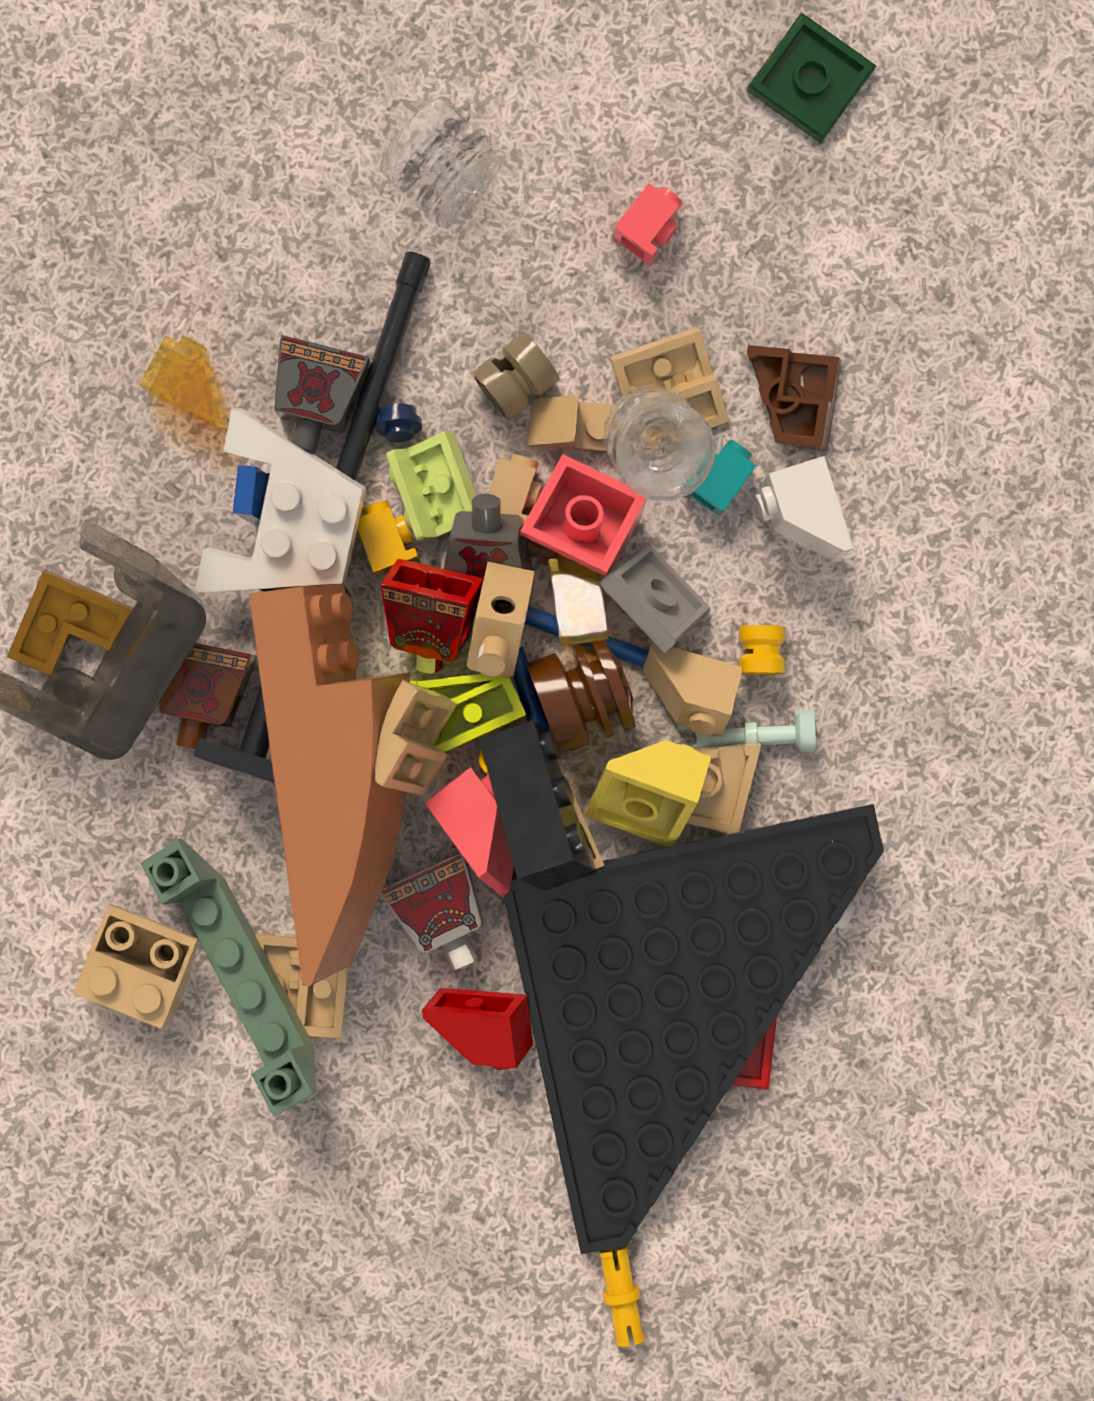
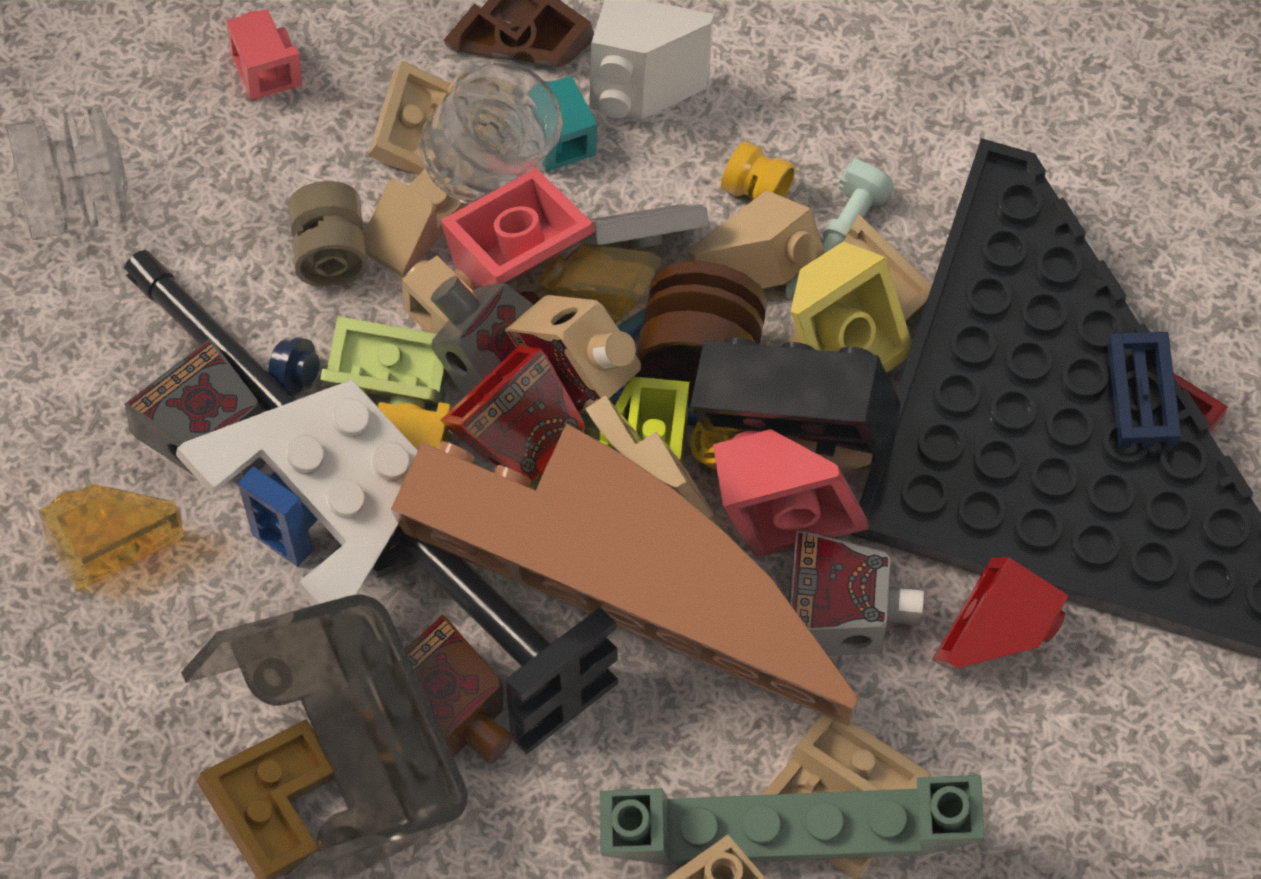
camera: 65 degrees left, 30 degrees down
none -> dark blue tile [1107,332,1181,448]

